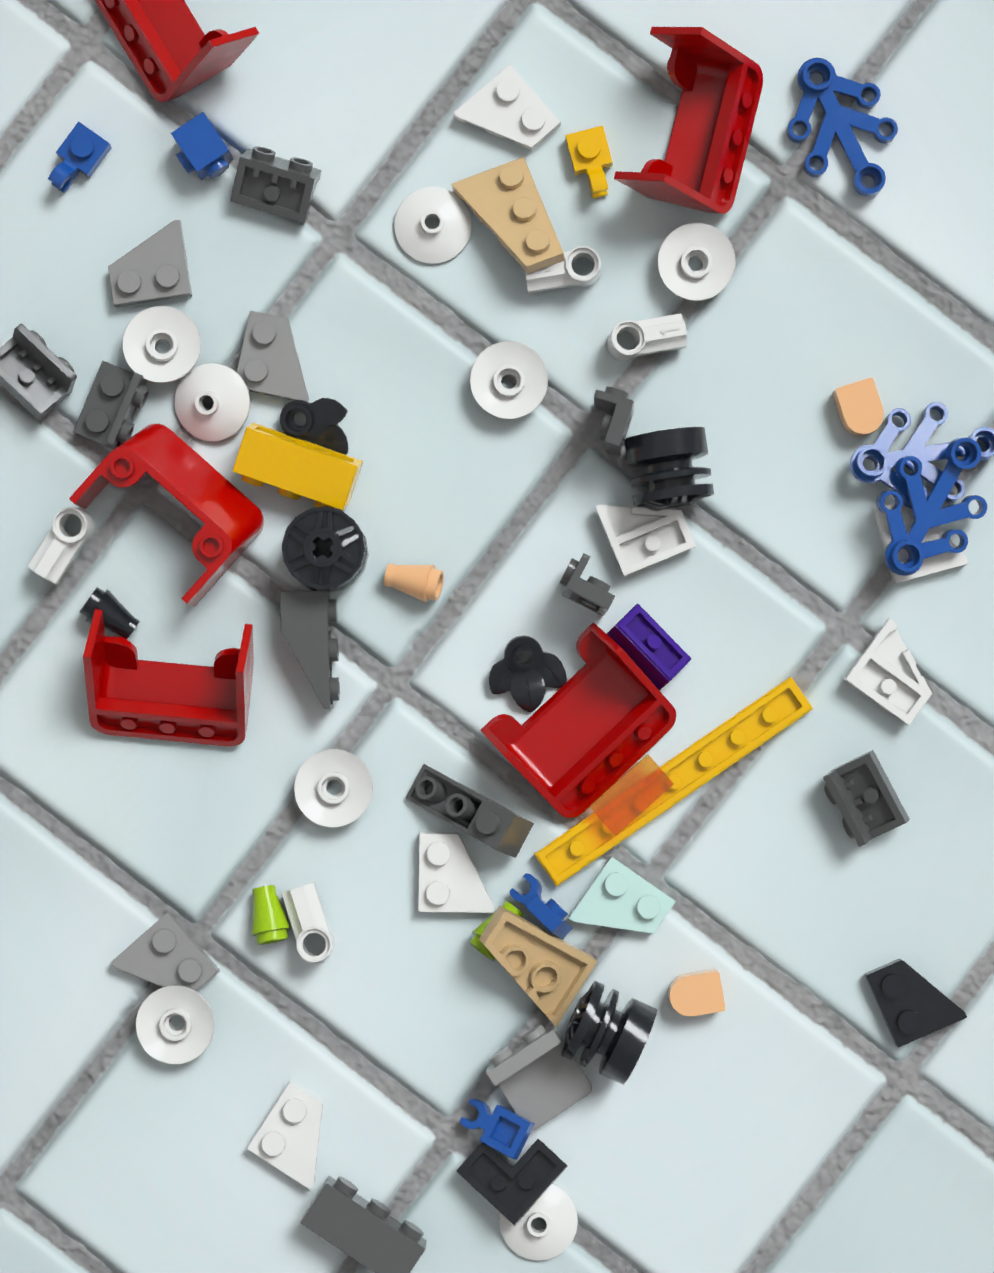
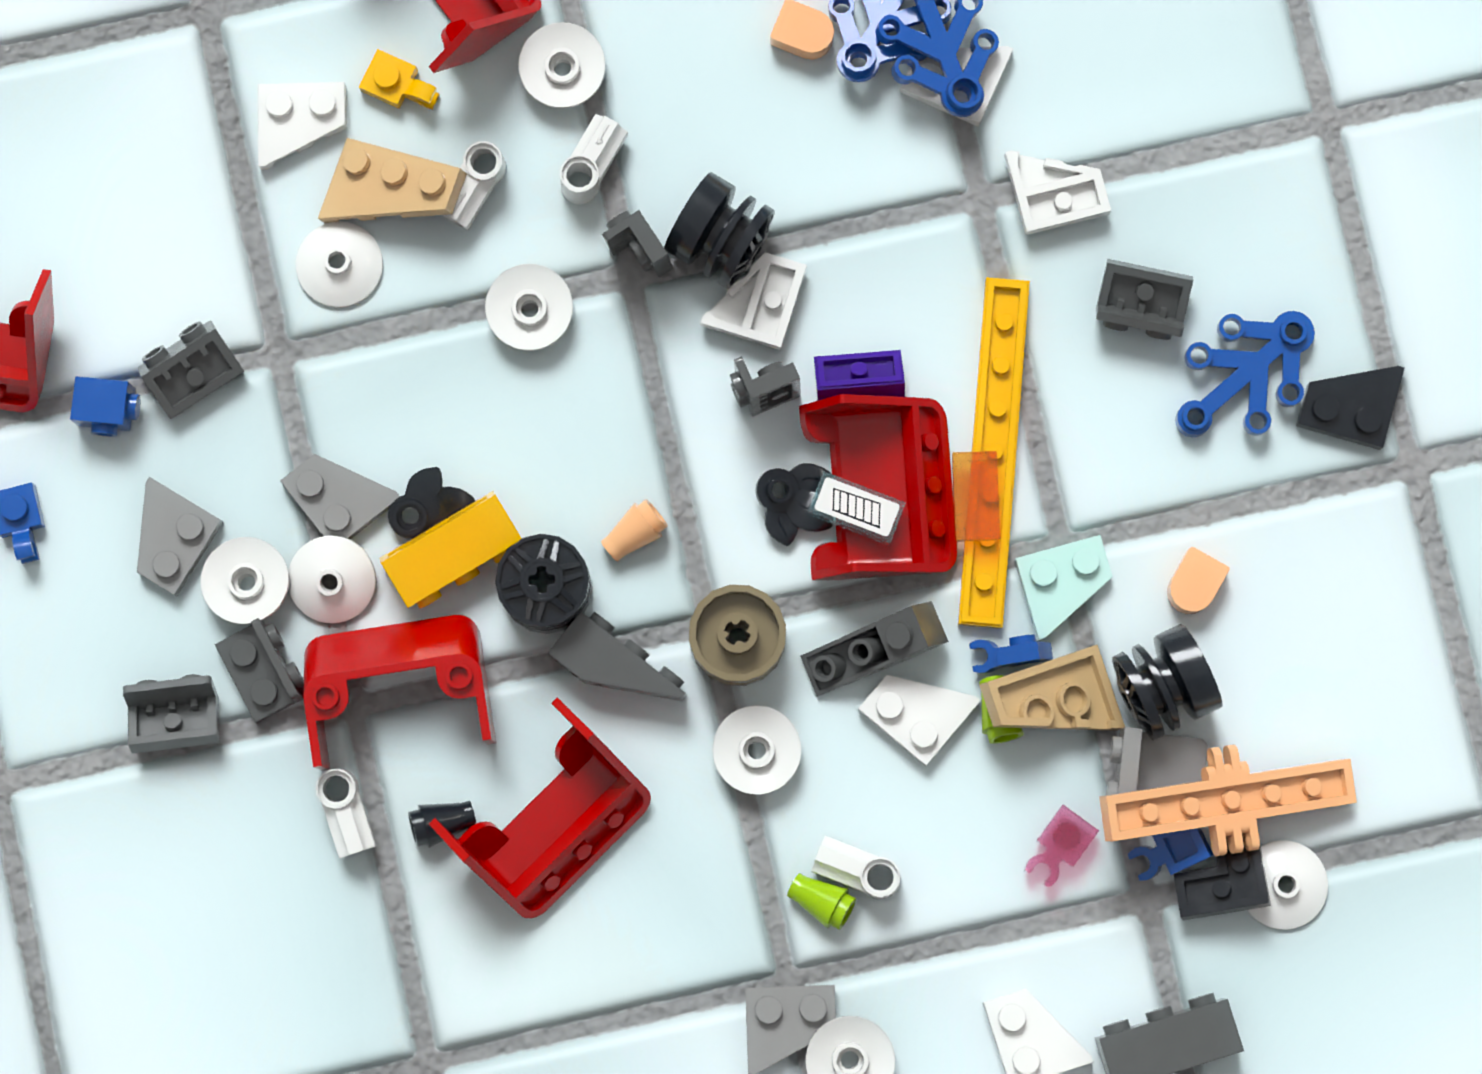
camera: 55 degrees left, 5 degrees down
none -> dark tan wheel [689,585,786,686]
none -> tile [807,471,906,546]
none -> clear pink plate [1024,805,1099,887]
none -> light nougat hinge [1099,744,1357,856]
none -> blue plant [1175,311,1315,437]

